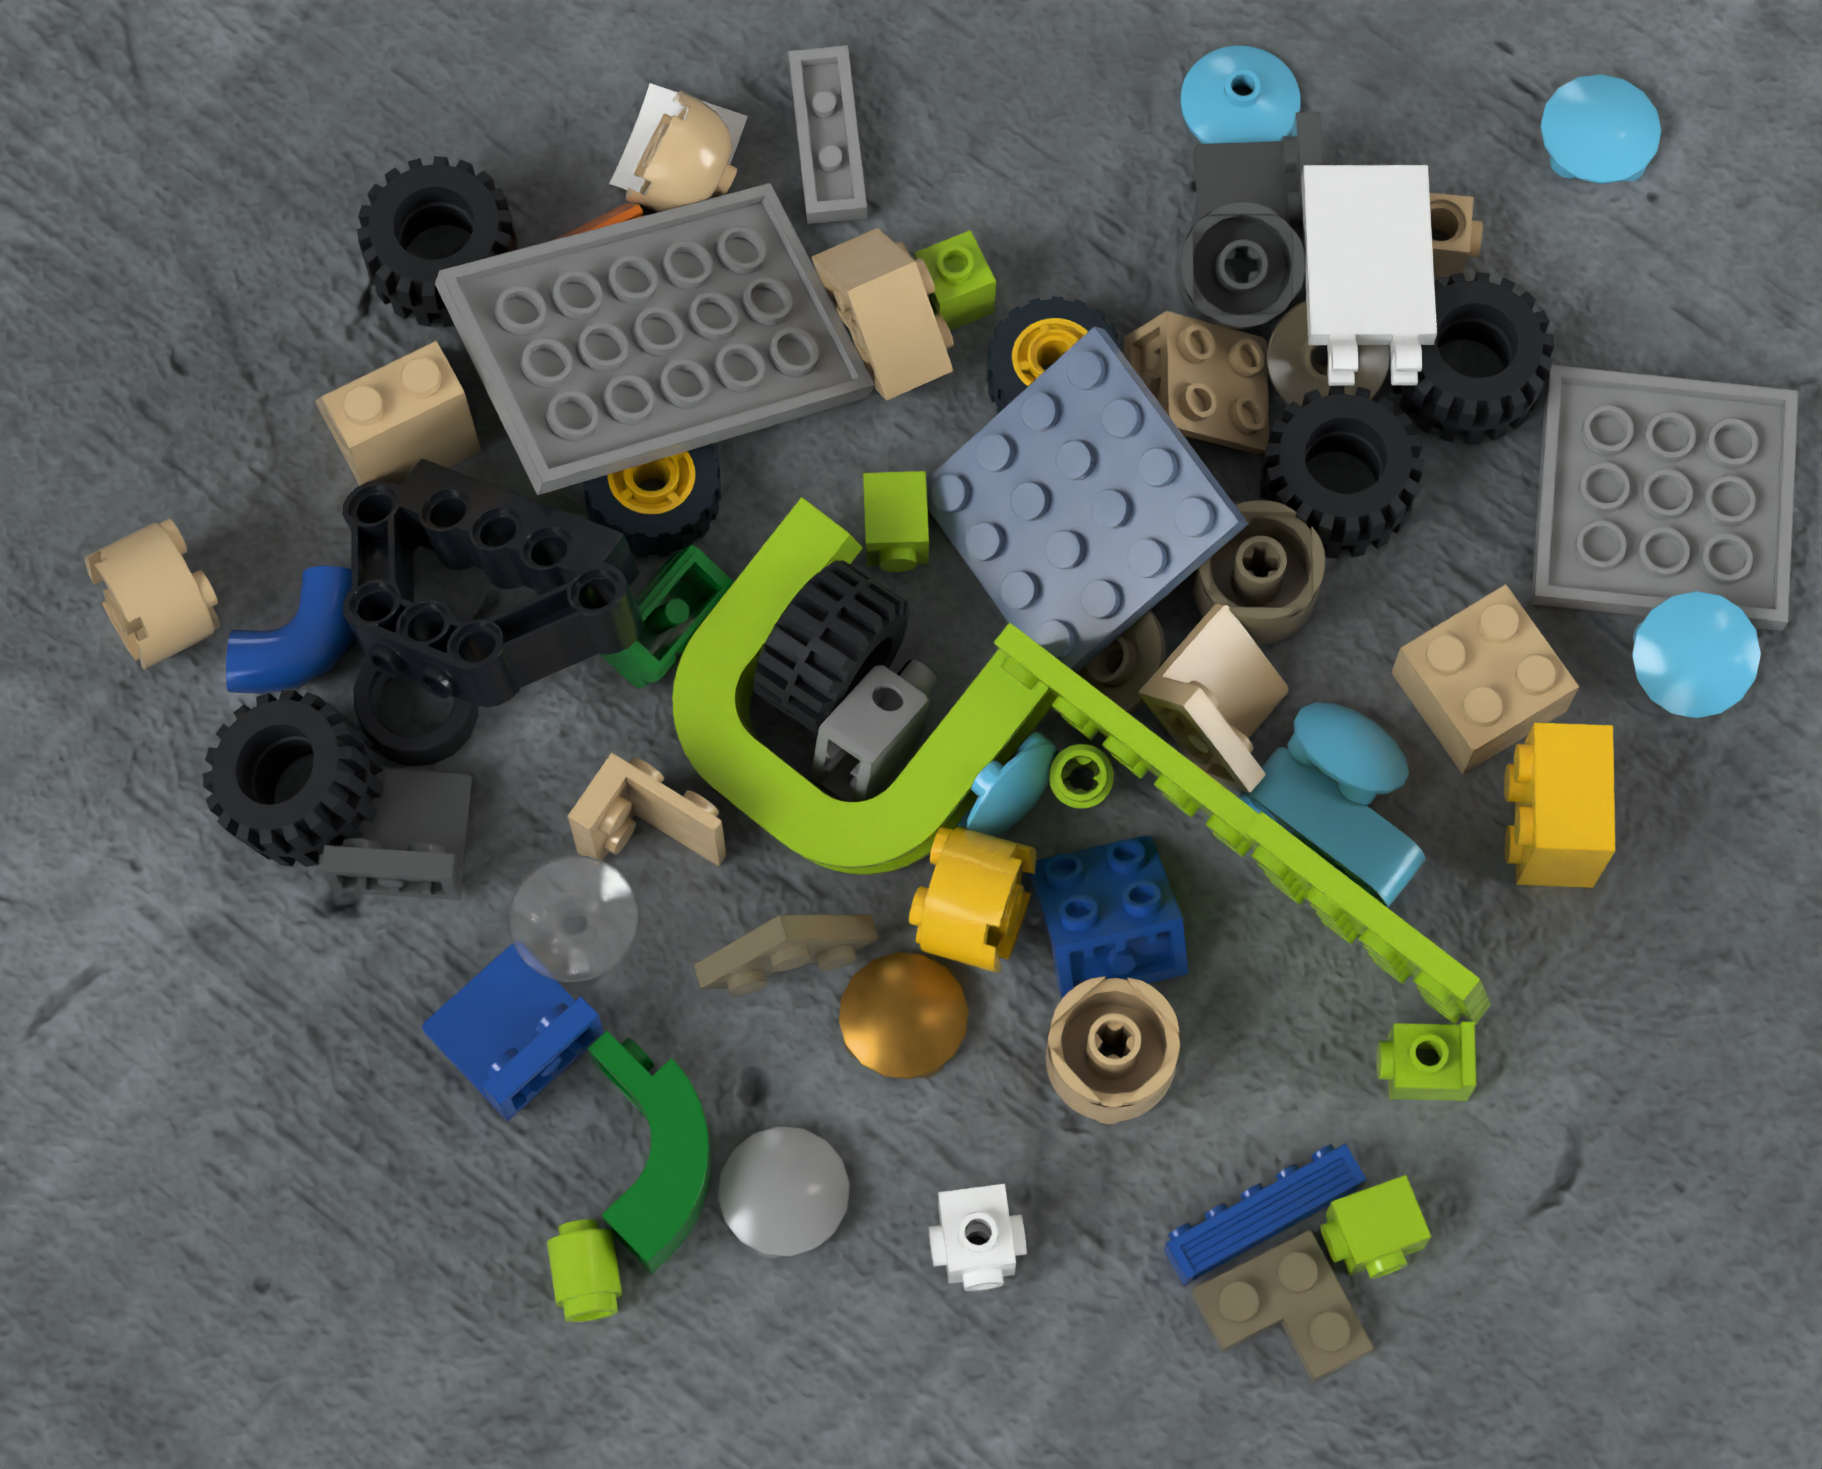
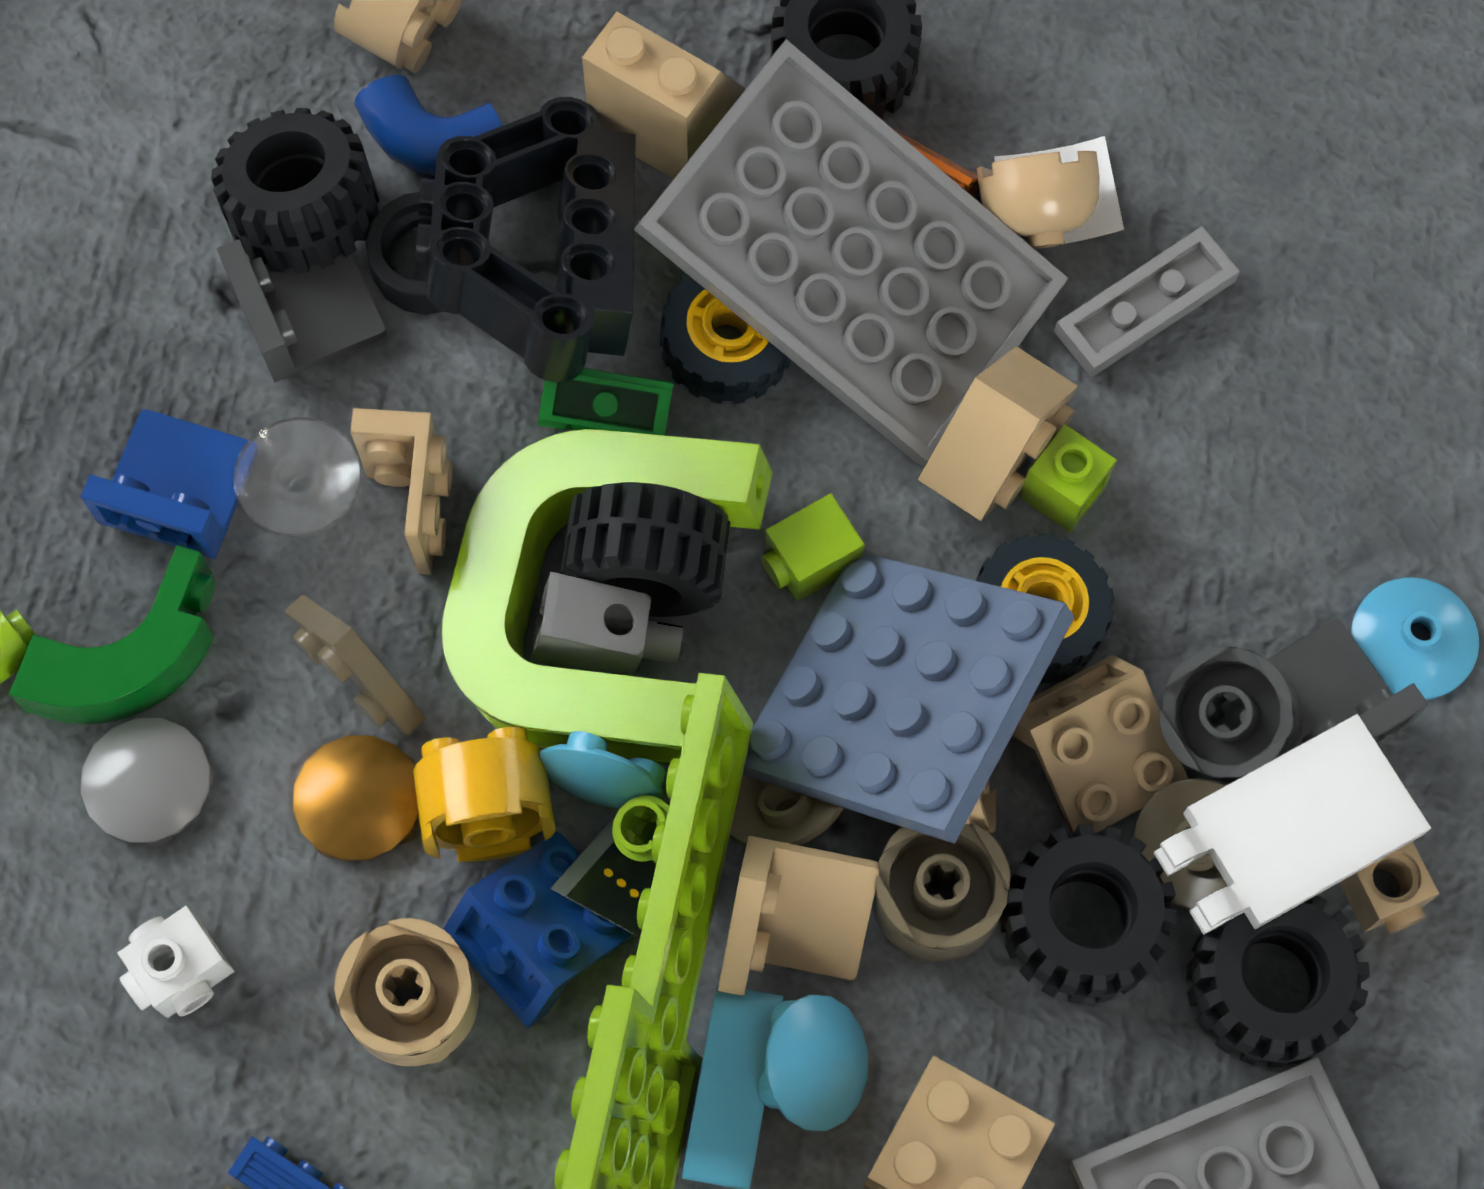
camera: 60 degrees right, 0 degrees up
none -> black sticker [551,818,656,936]

